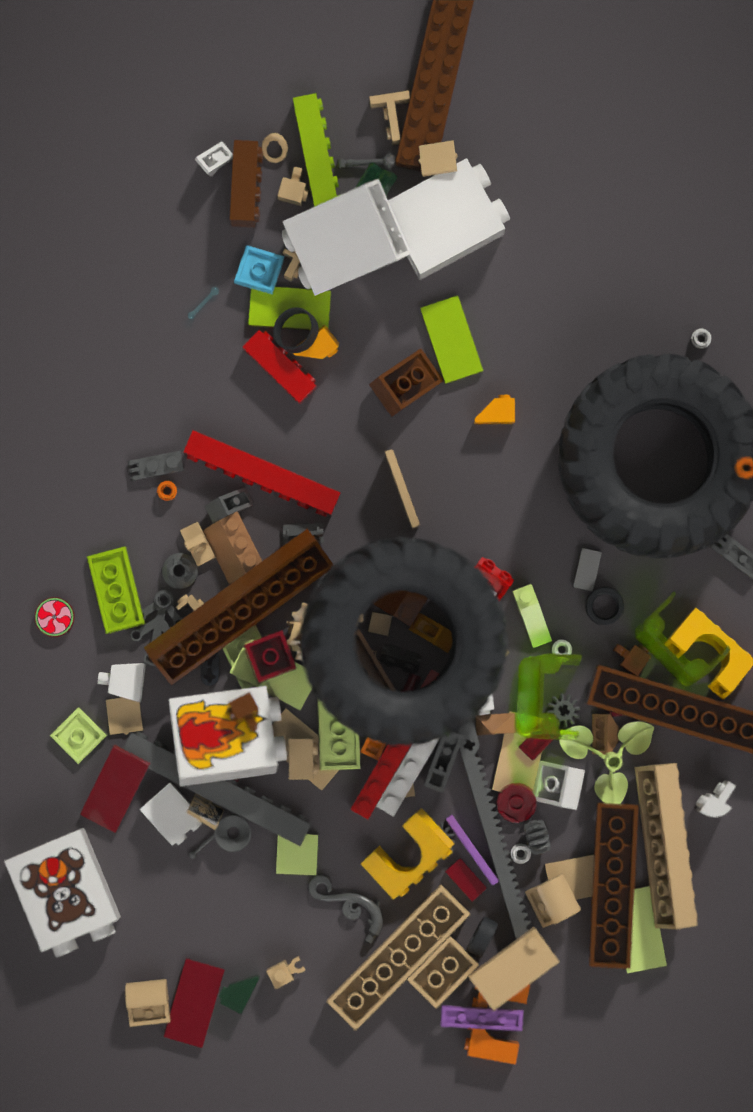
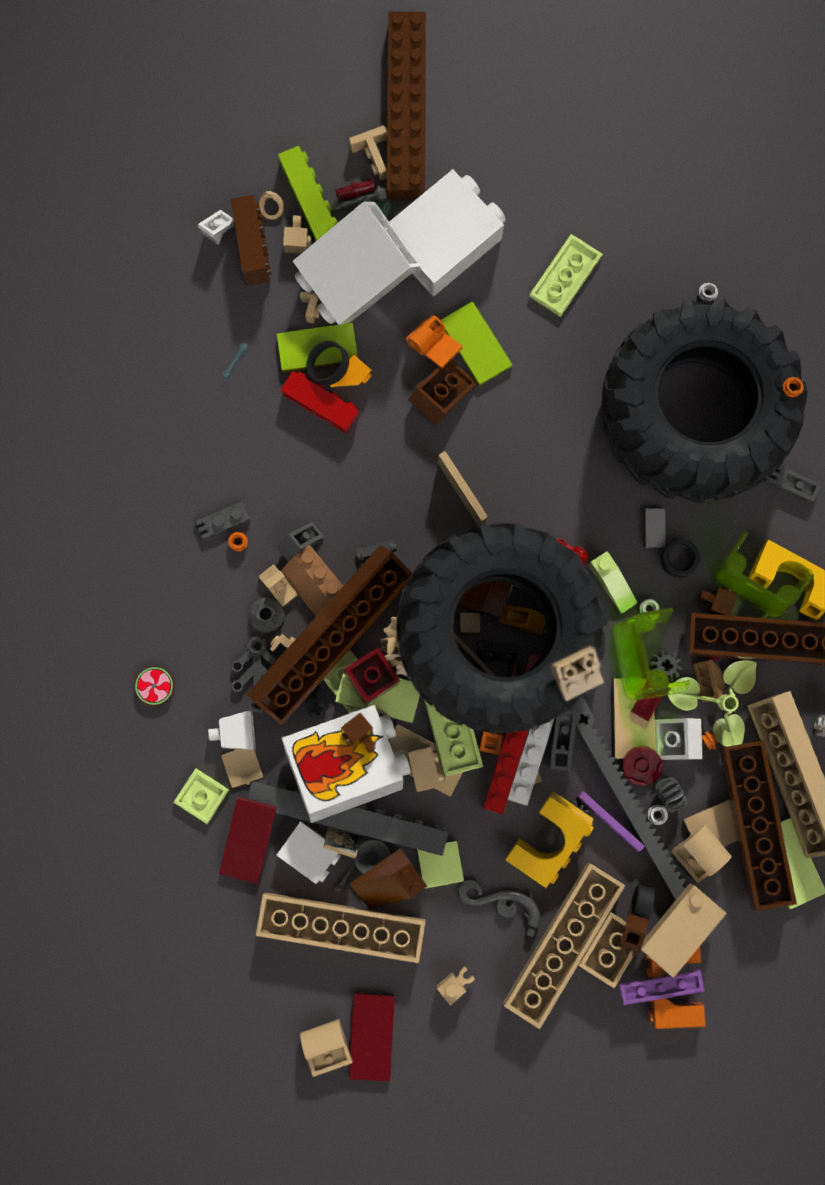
camera: 15 degrees left, 5 degrees down
white brick [5,828,121,957] -> none
lime tile [87,546,145,634] -> none
red brick [184,430,341,517] -> none
clear green slope [218,974,260,1014] -> none
medium azure tile [234,245,284,295] -> none
tan piece [419,140,458,177] -> none
dark red tile [445,858,487,902] -> none
light orange slope [474,395,515,424] -> none
medium nougat slope [476,713,517,736] -> none
none -> tan brick [256,892,425,963]
none -> dark red pin [335,179,375,201]
none -> reddish brown slope [350,848,427,909]
none -> orange piece [405,315,463,369]
none -> yellowish green tile [529,234,603,317]
none -> tan brick [550,646,604,701]
none -> reddish brown brick [620,914,649,957]
none -> orange plate [702,731,718,751]

